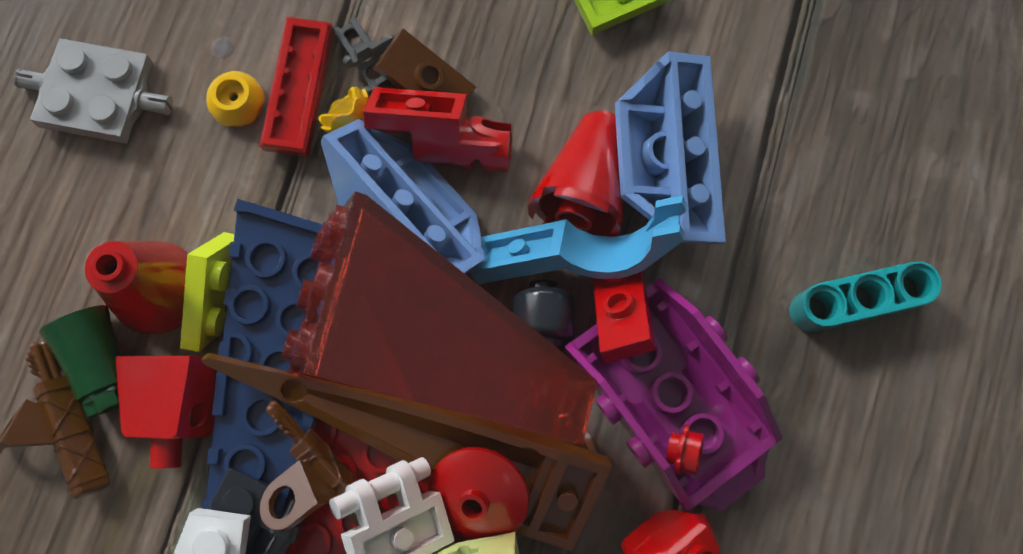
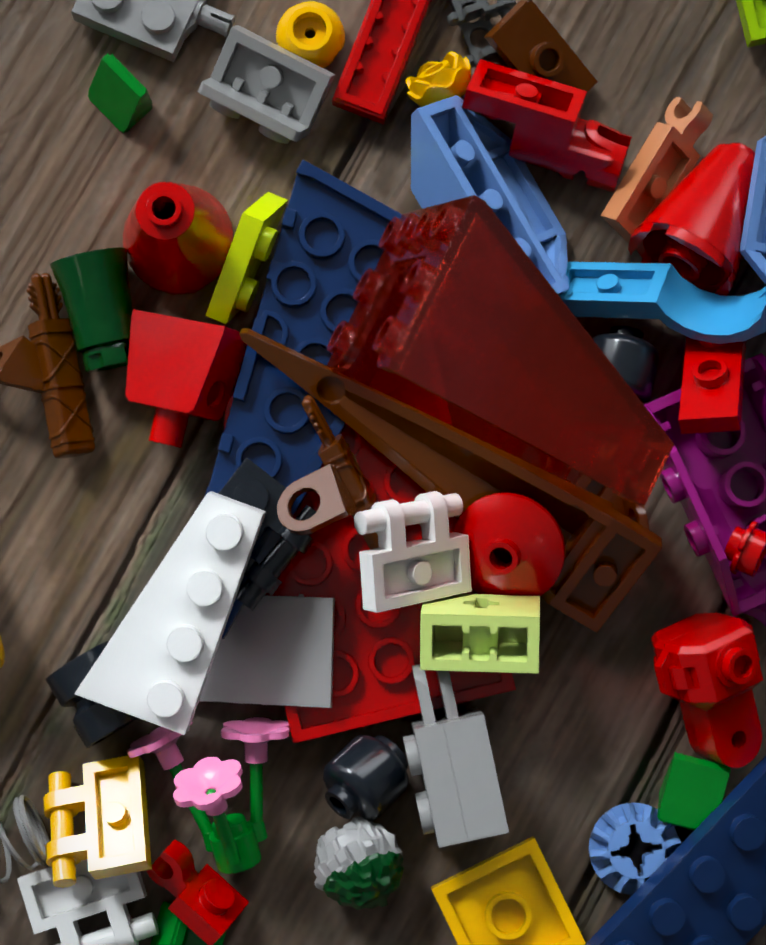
camera: 10 degrees right, 5 degrees up
none -> green slope [88,53,153,133]
none -> light grey bracket [198,25,335,144]
none -> nougat plate [600,97,713,243]

